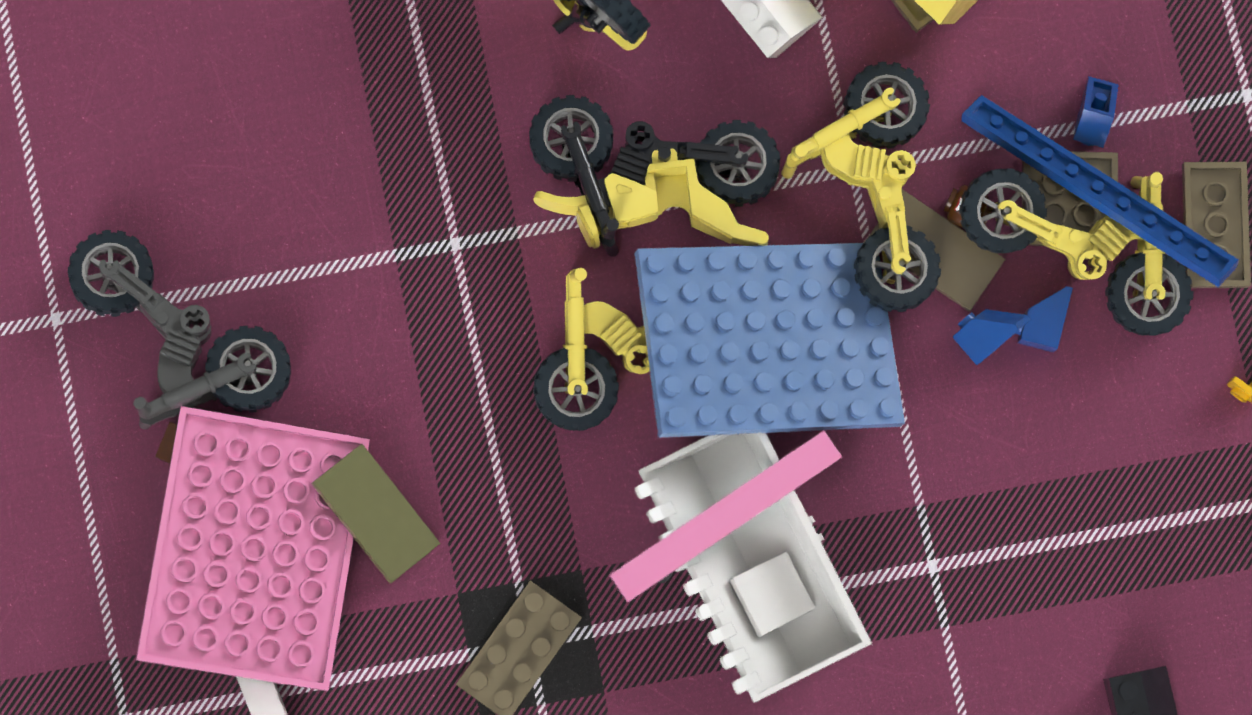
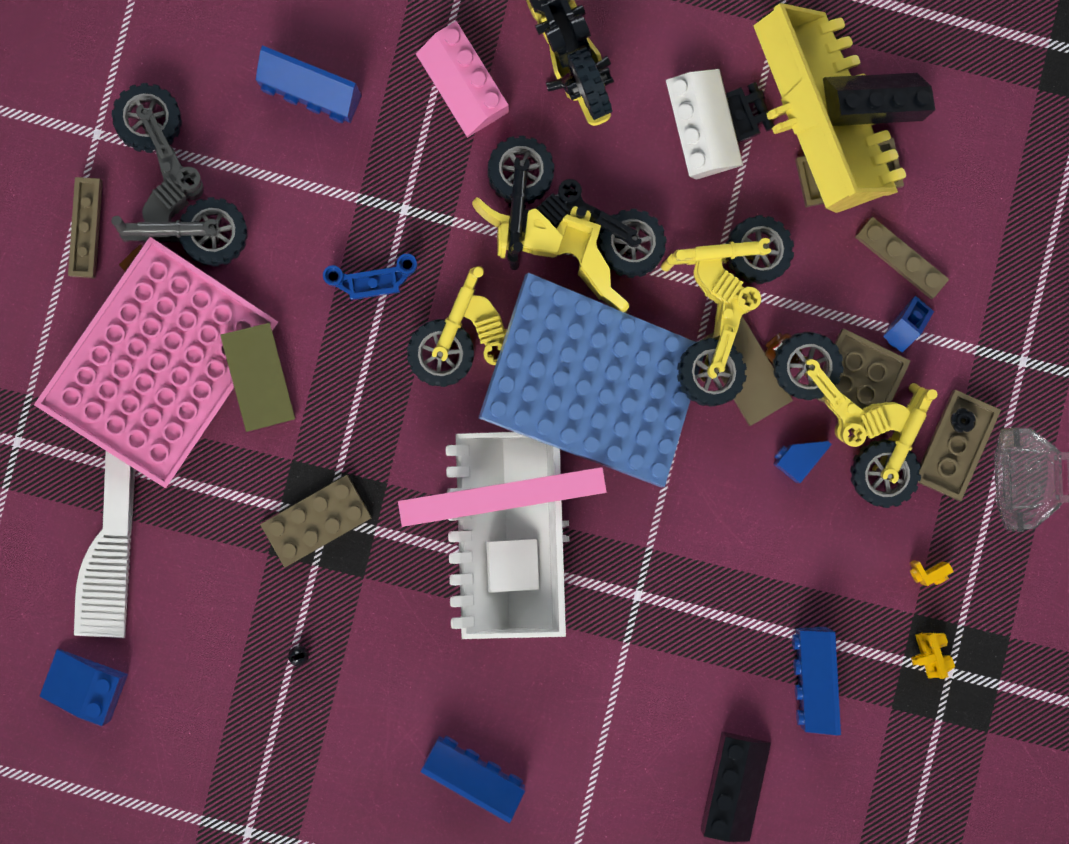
camera: 25 degrees right, 5 degrees up
blue slope [953,309,1031,365] -> none
blue plate [962,95,1239,287] -> none
none -> dark tan plate [68,177,103,278]
none -> blue slope [255,45,362,123]
none -> blue plate [323,254,418,300]
none -> bright pink slope [416,21,509,138]
none -> blue slope [792,627,841,735]
none -> dark tan plate [855,217,949,299]
none -> black plate [950,408,976,433]

